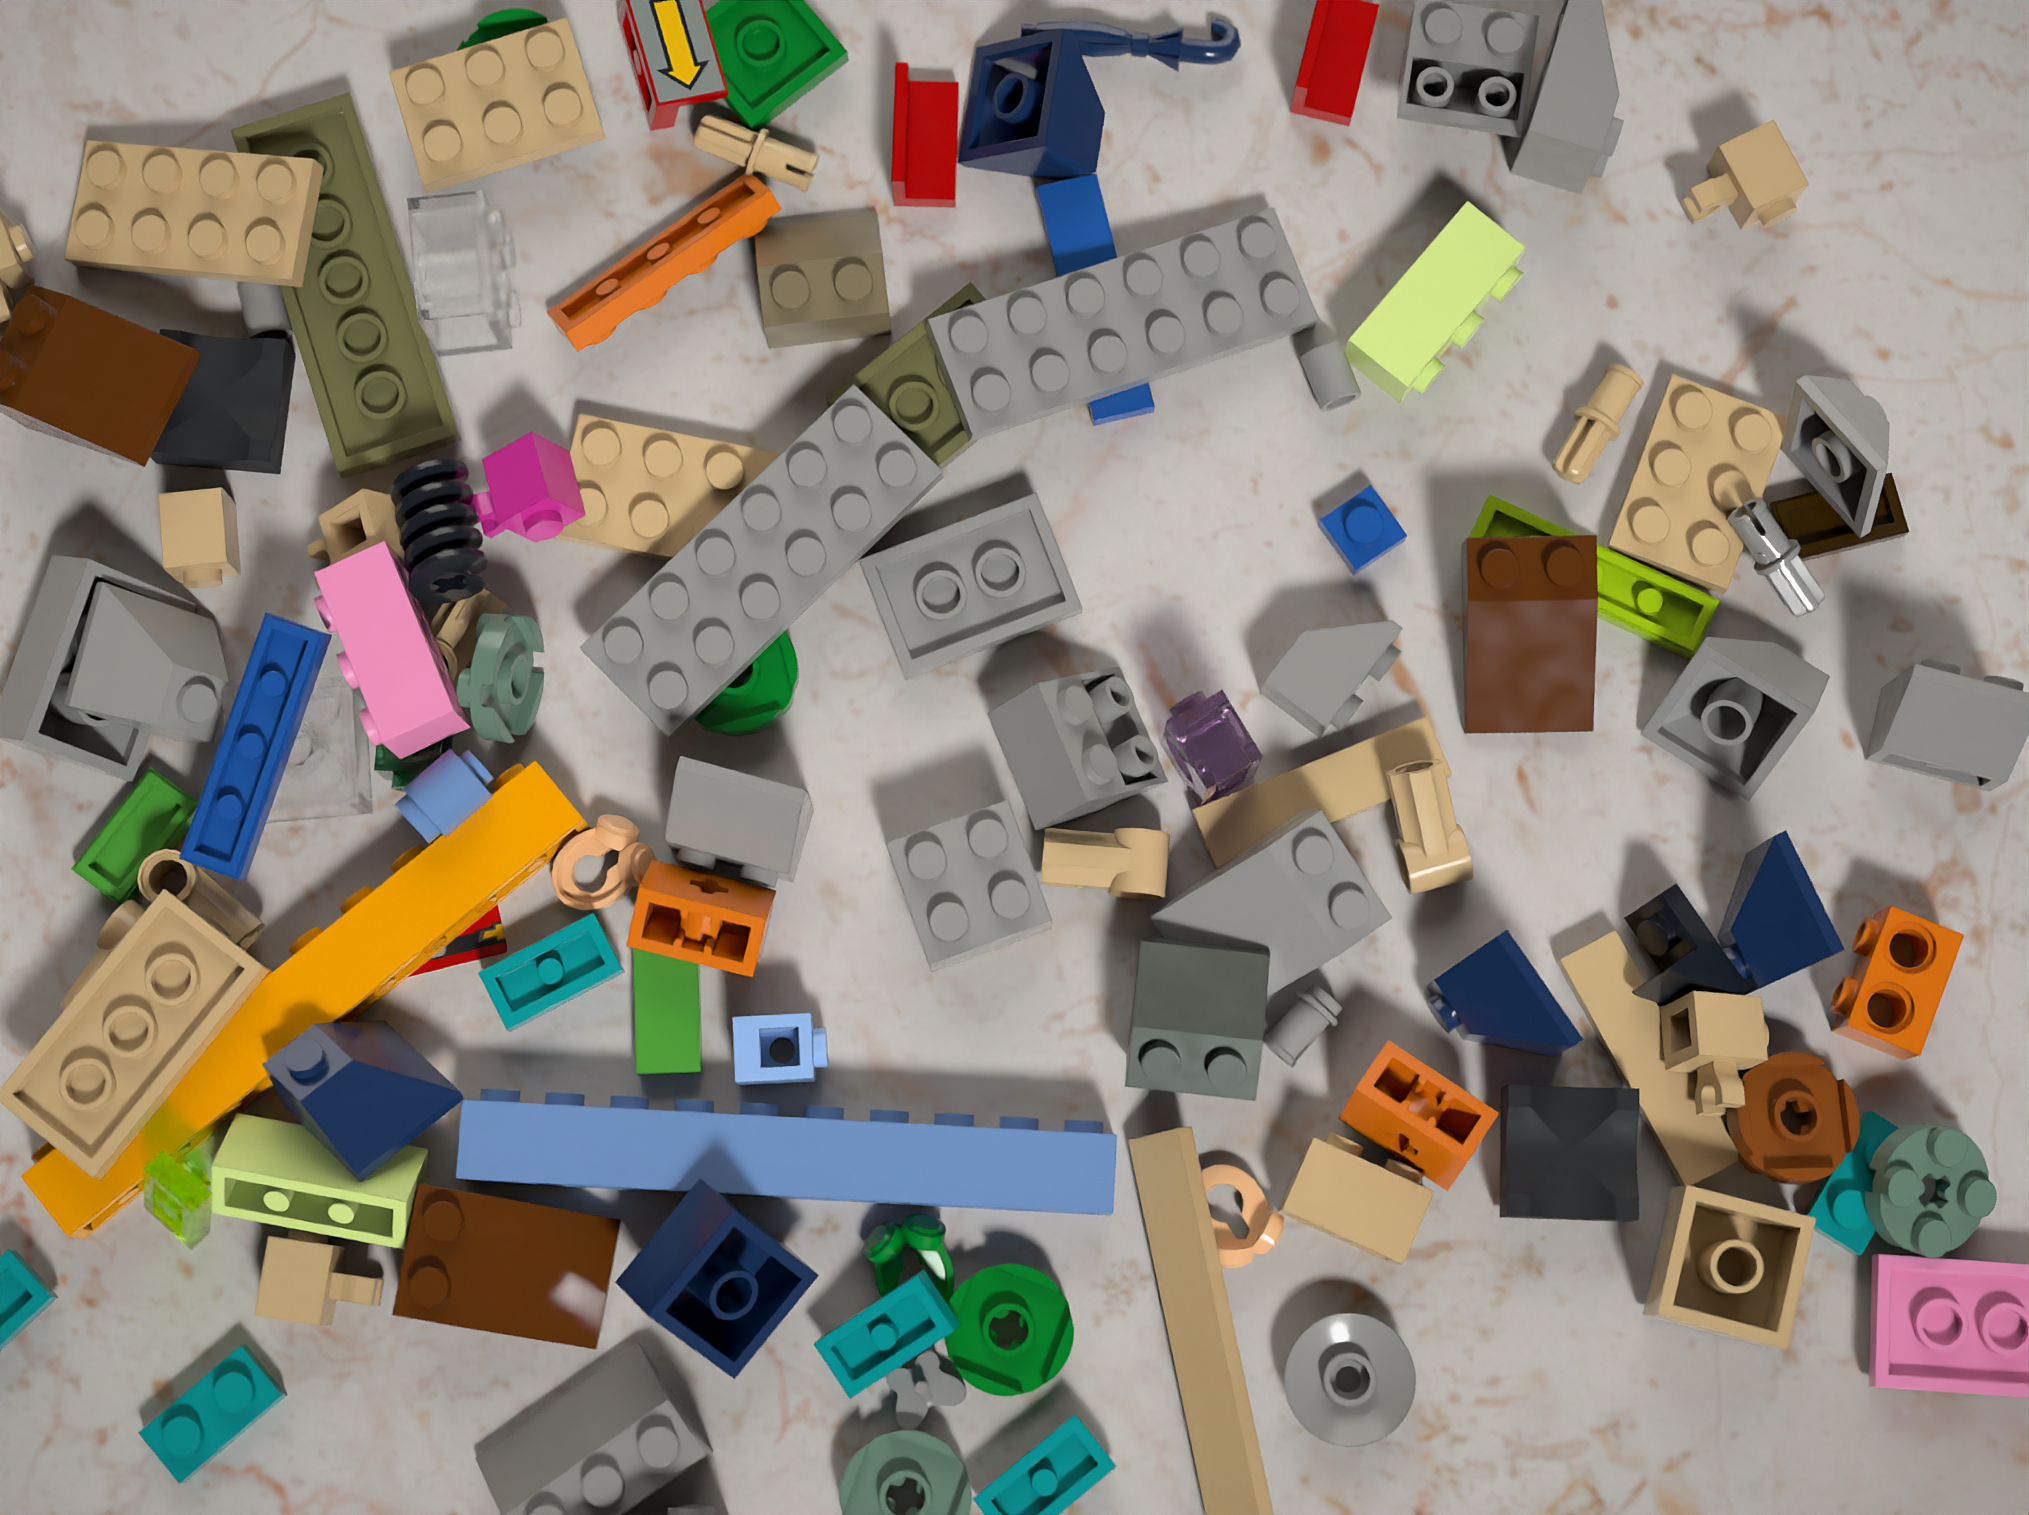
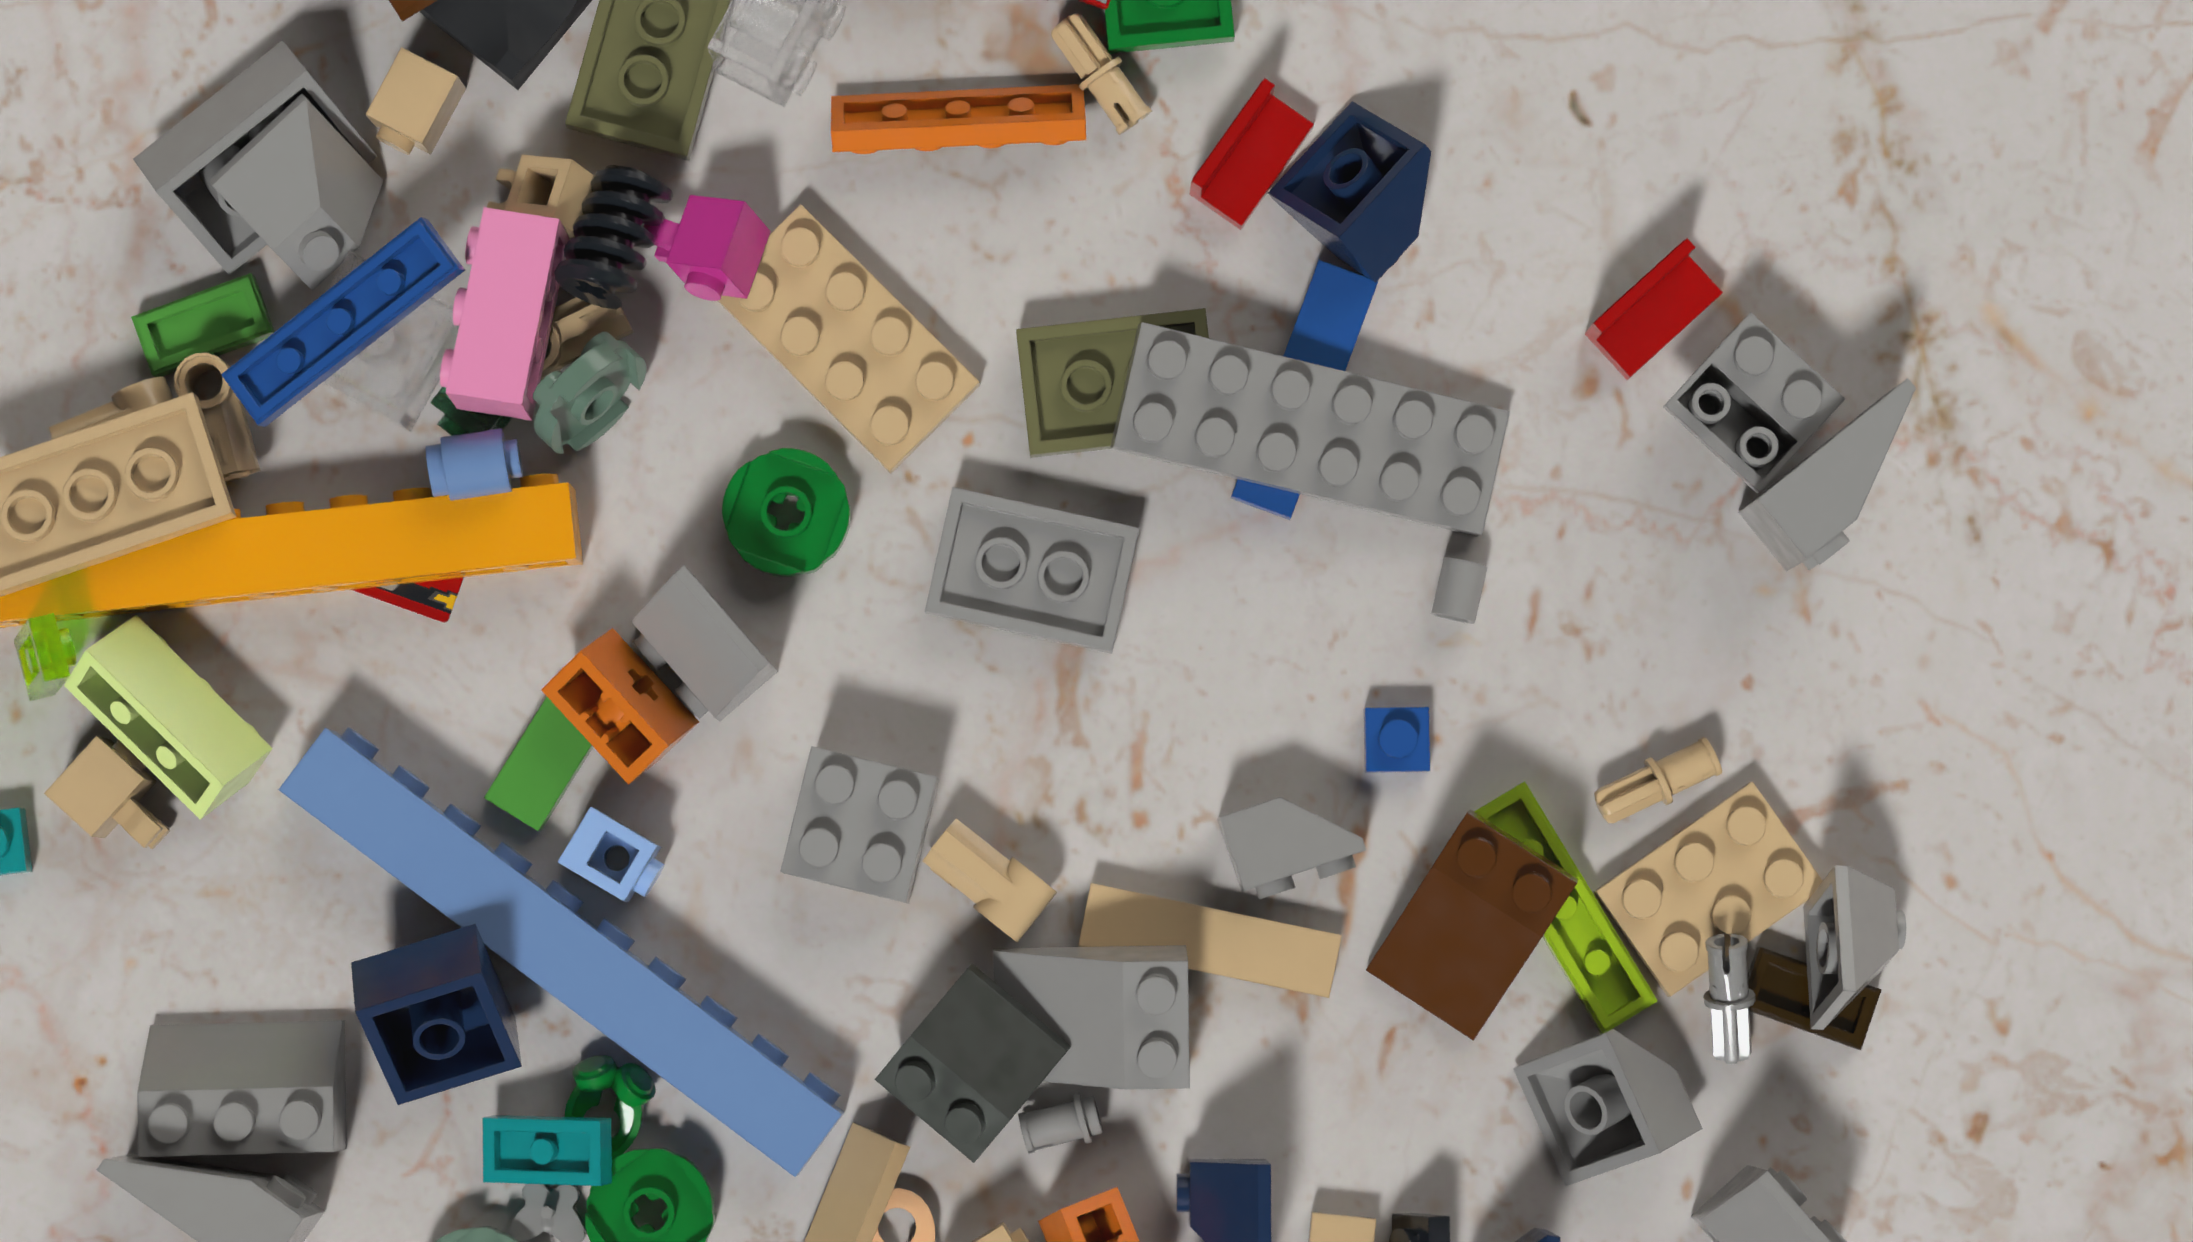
camera: 30 degrees right, 5 degrees up
dark blue slope [262,1020,464,1182] -> none
reddish brown slope [392,1183,622,1350] -> none
teal plate [478,913,625,1032] -> none
light nougat piece [551,814,656,911] -> none
light grey plate [580,384,943,741] -> none
dark tan slope [755,213,892,349] -> none
light grey slope [987,666,1168,830] -> none
dark blue piece [1021,18,1242,72] -> none
clear purple brick [1160,690,1263,807] -> none
yellowish green brick [1345,201,1526,404] -> none
tan piece [1386,759,1473,895] -> none
tan brick [1681,119,1809,230] -> none

